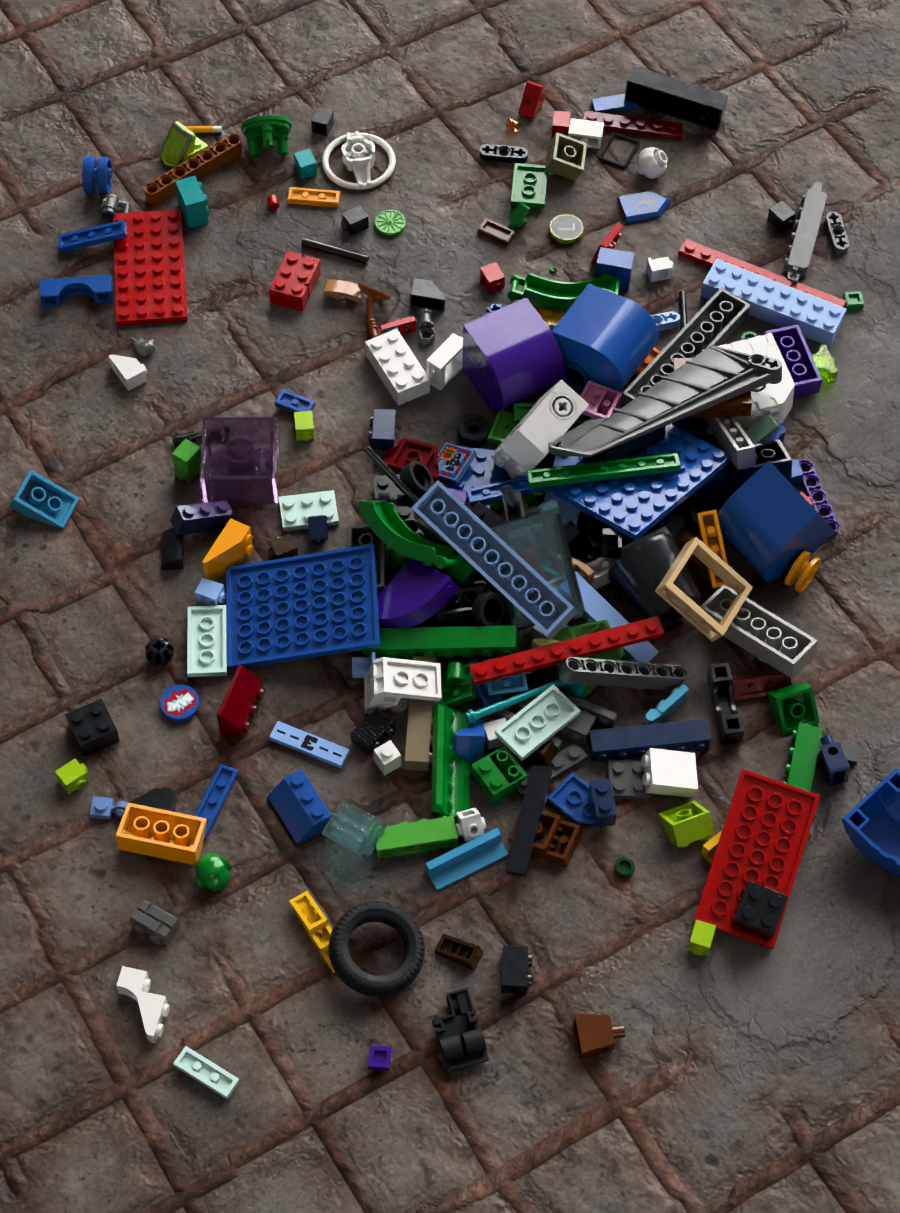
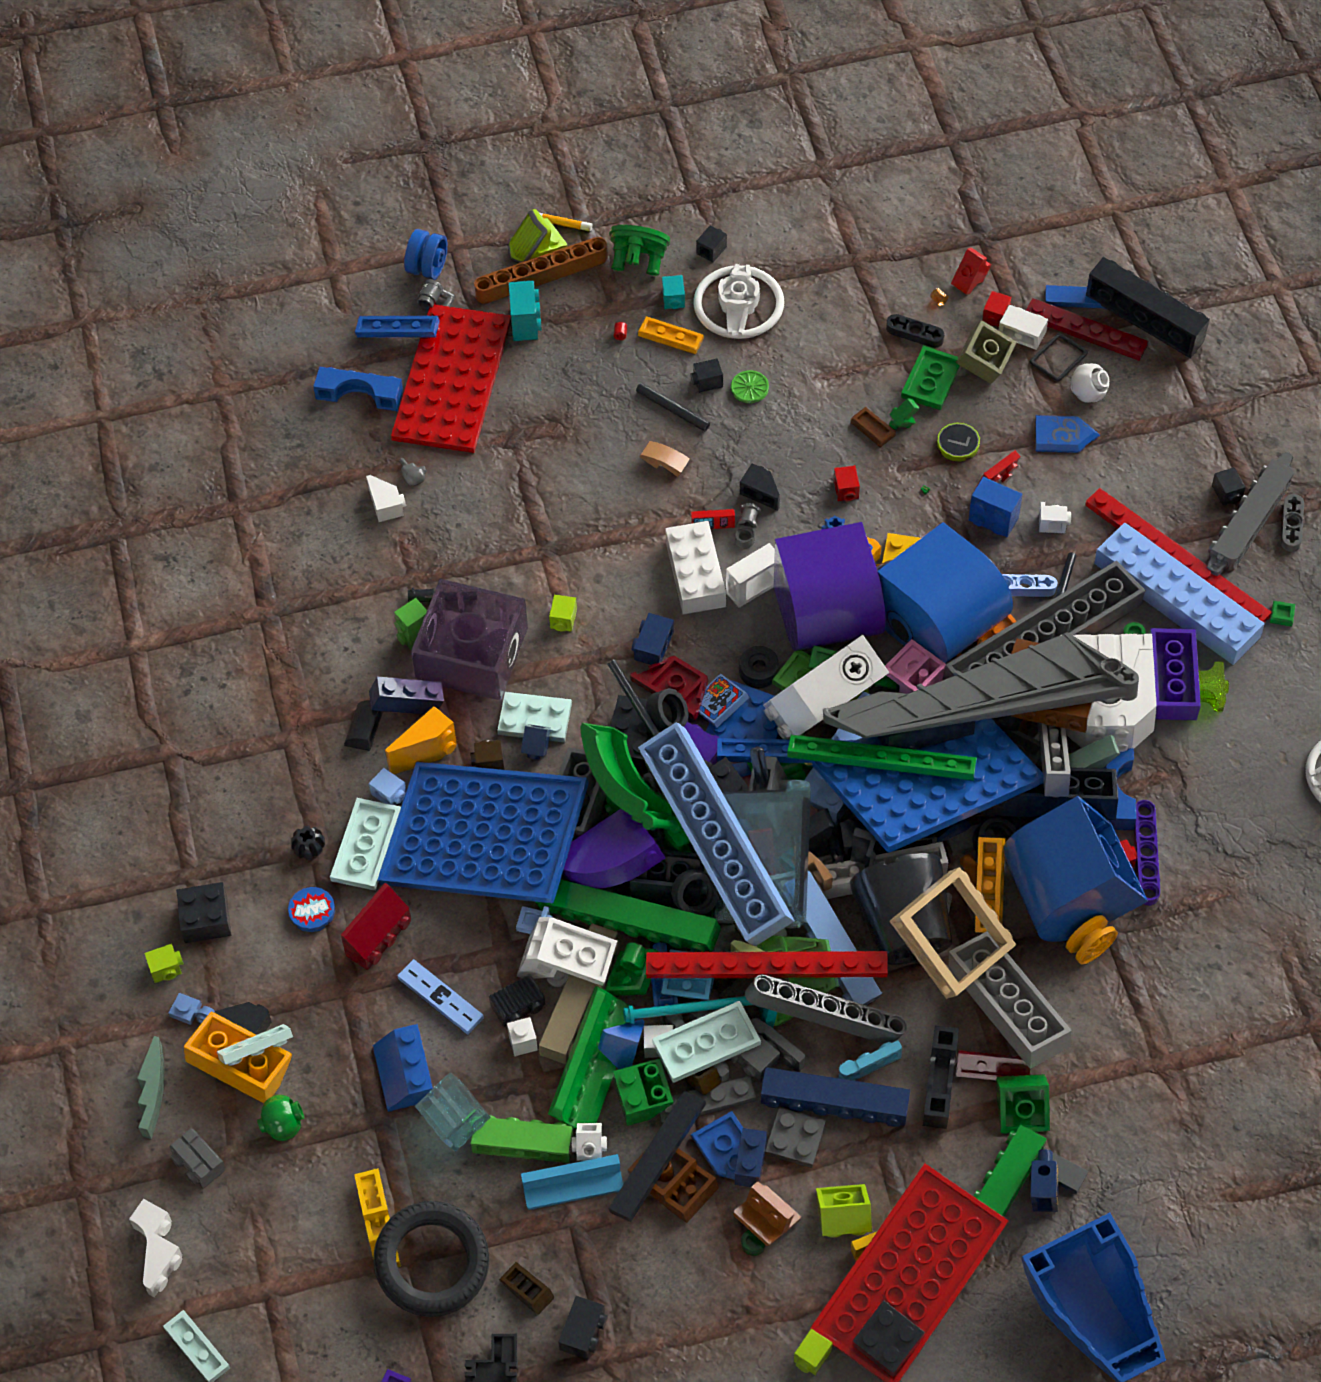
camera: 20 degrees right, 0 degrees up
dark azure slope [8,469,79,529] -> none
blue tile [194,764,239,841] -> none
red piece [269,251,321,311] -> none
blue plate [275,389,315,414] -> none
dark orange dish [358,284,391,338] -> none
green windscreen [507,273,620,311] -> none
white brick [641,748,698,798] -> none
none -> sand green slope [137,1036,165,1139]
none -> light aqua plate [217,1024,293,1065]
none -> dark orange bracket [733,1182,801,1246]

